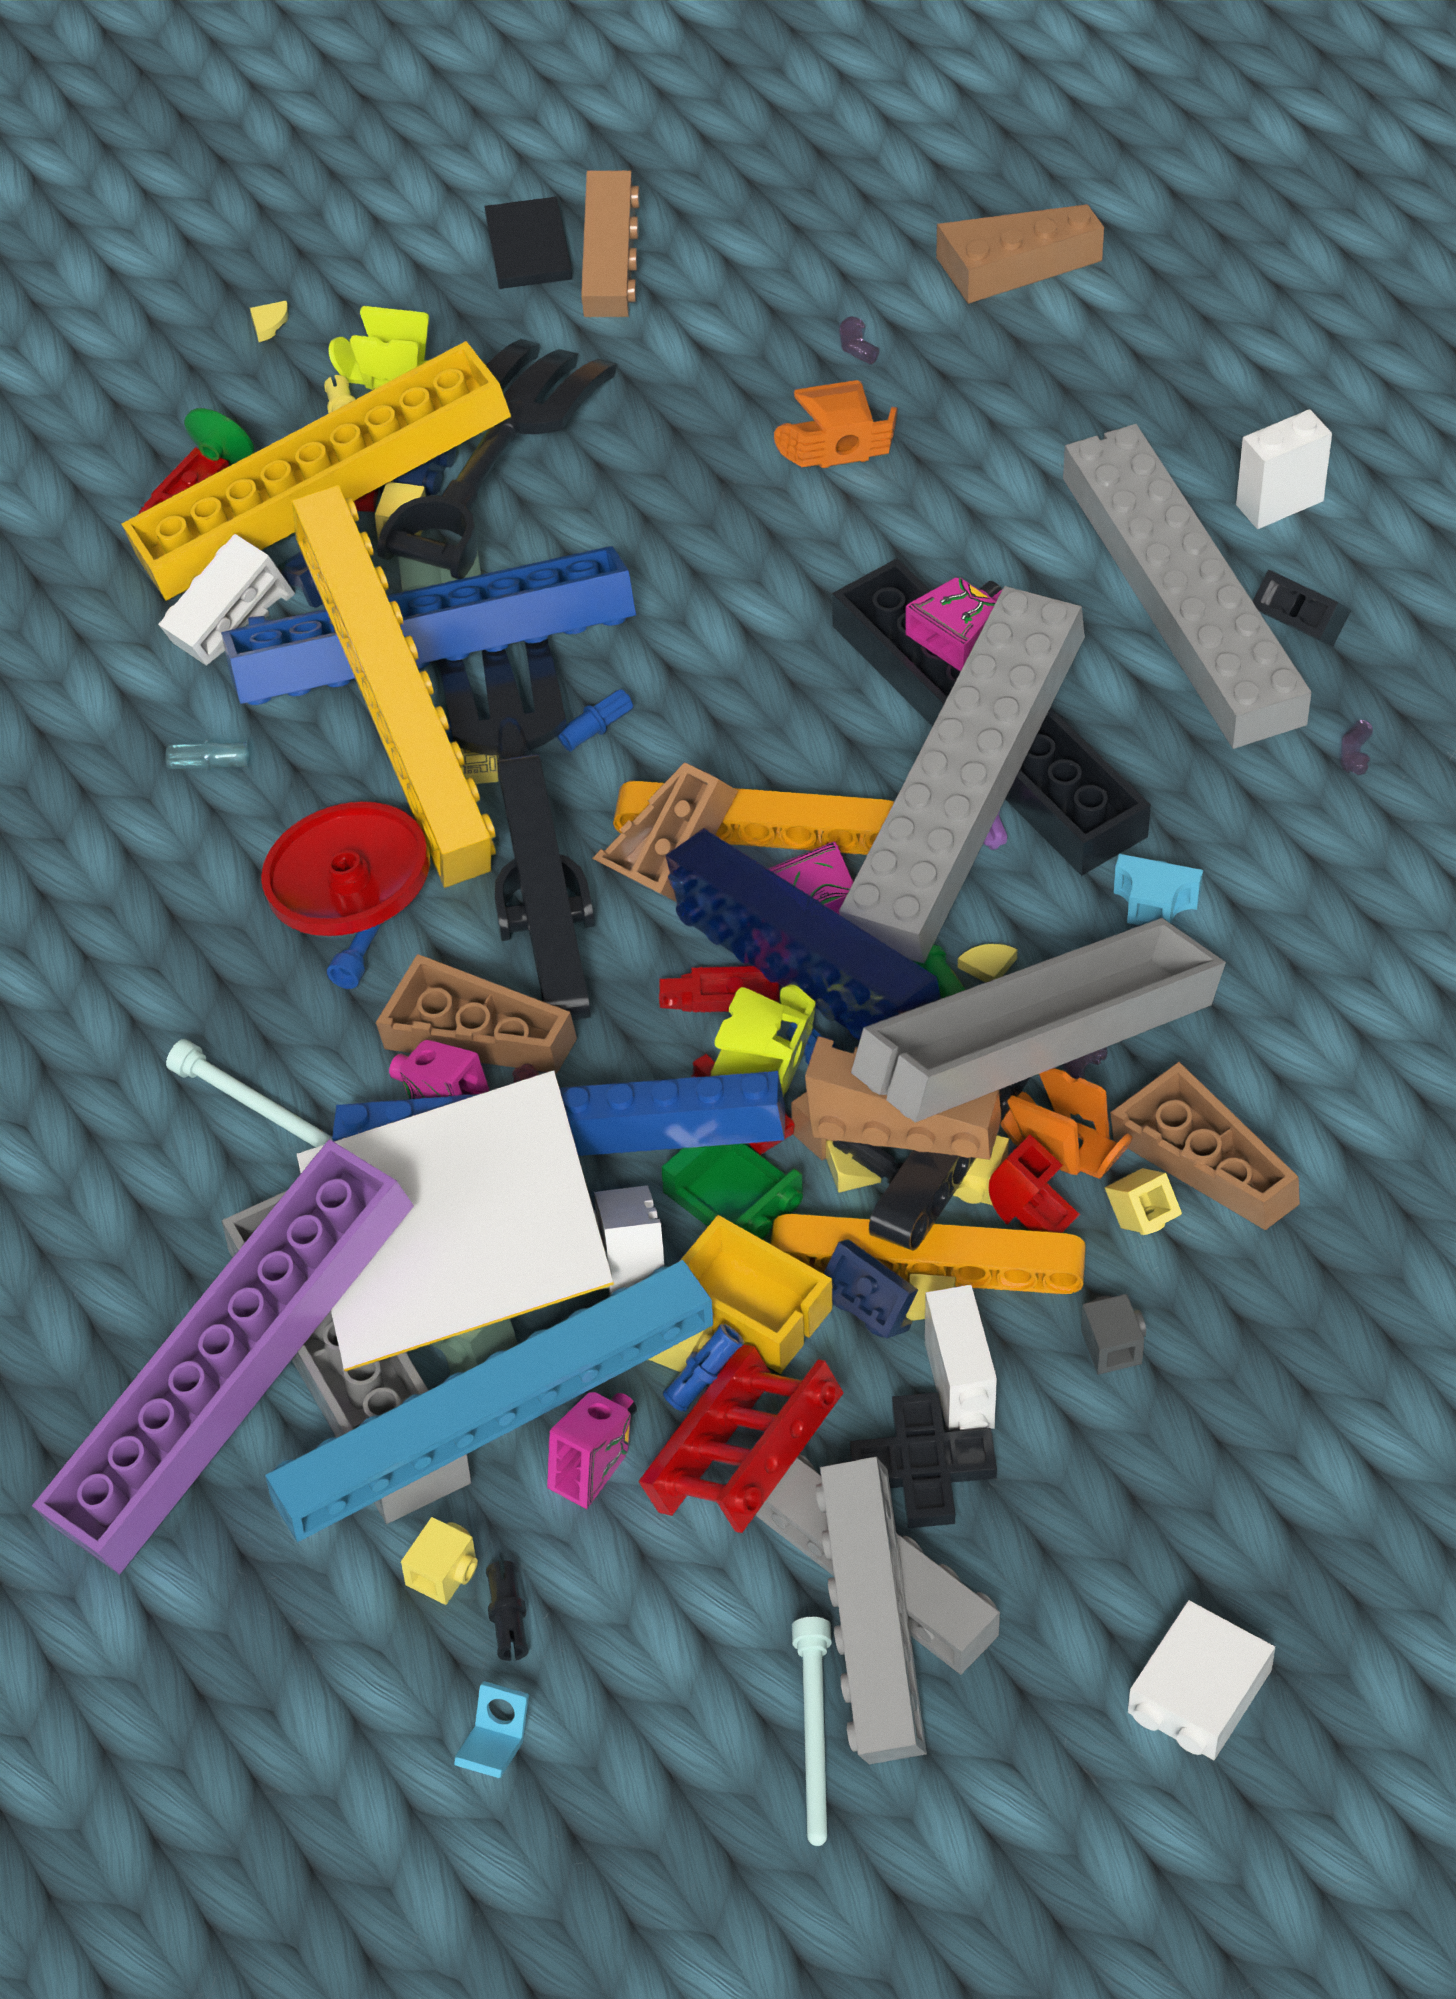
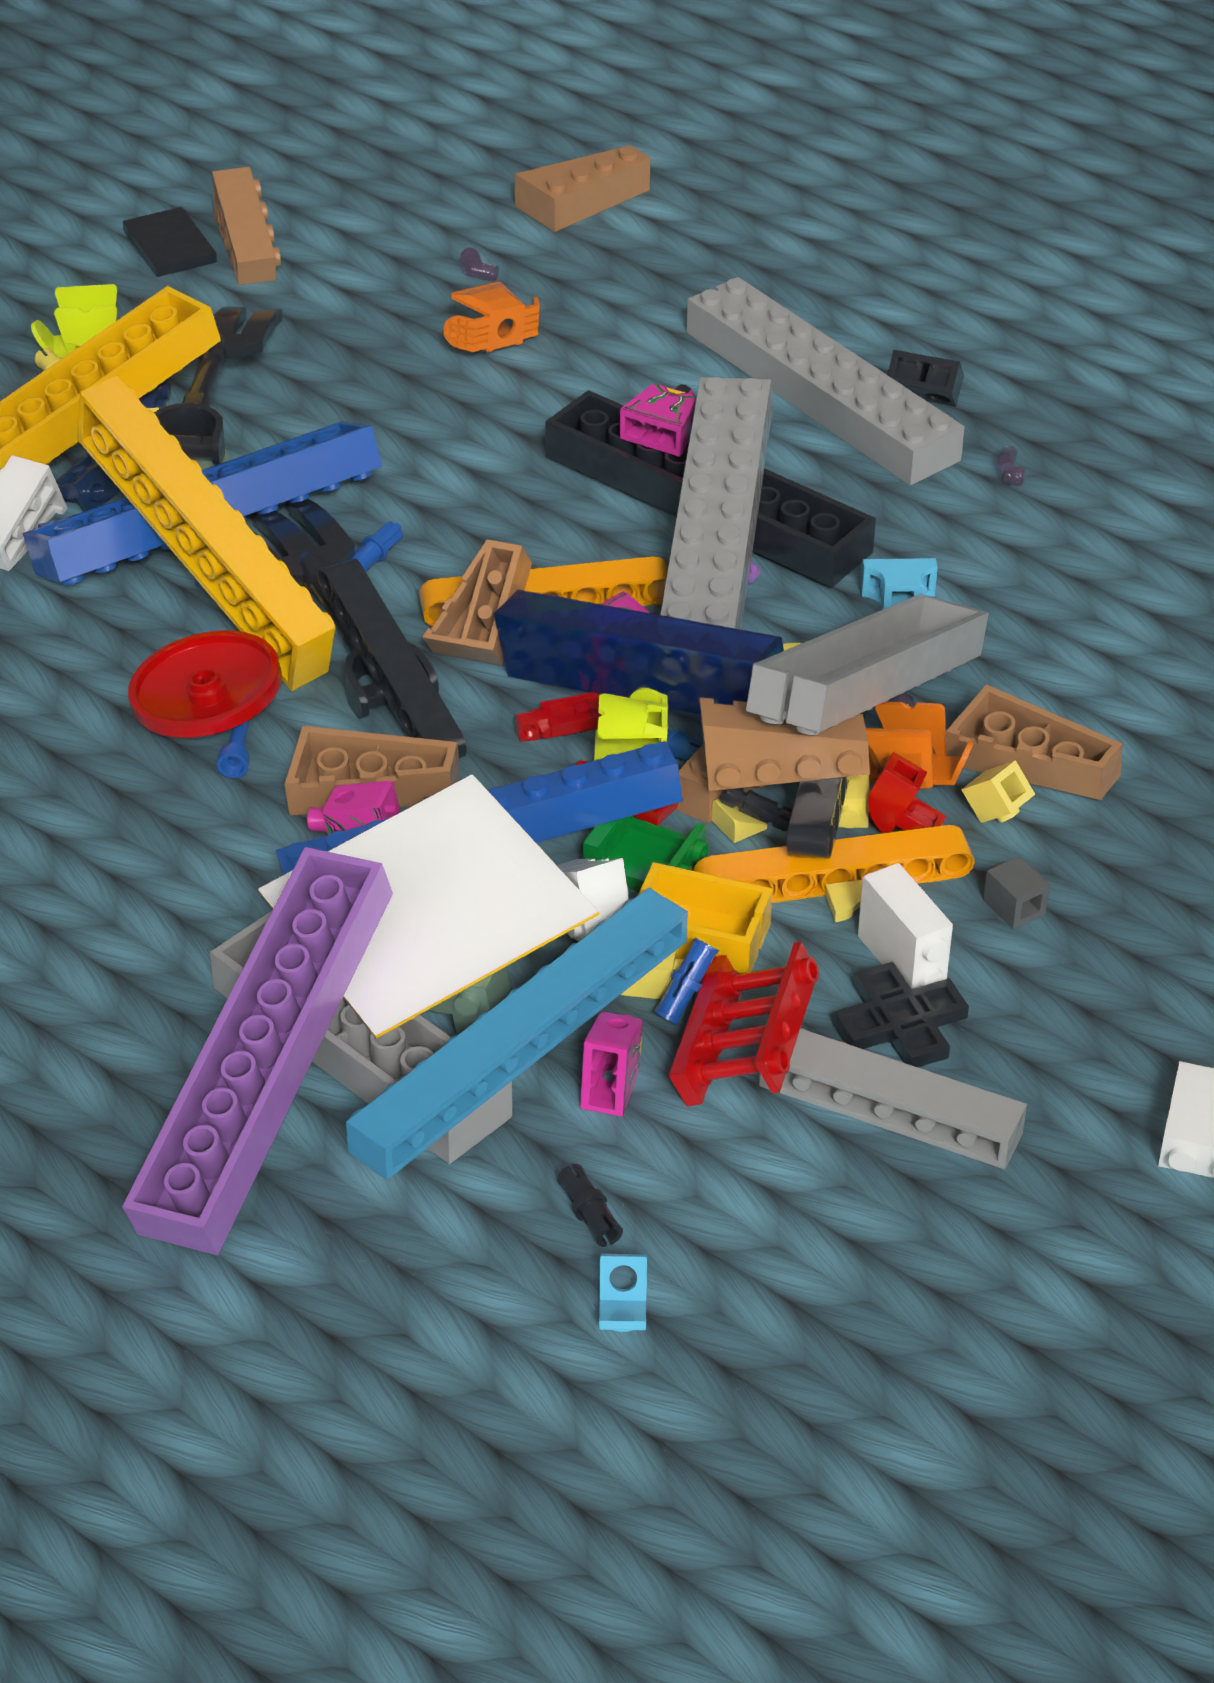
camera: 20 degrees left, 10 degrees down
clear light blue axle [165,739,249,772] -> none
light aqua piece [166,1039,333,1147] -> none
light yellow brick [401,1517,478,1605] -> none
light aqua piece [792,1617,832,1846] -> none
light grey brick [816,1457,927,1765] -> none
dark blue bracket [824,1239,918,1339] -> none
white brick [1236,409,1332,529] -> none

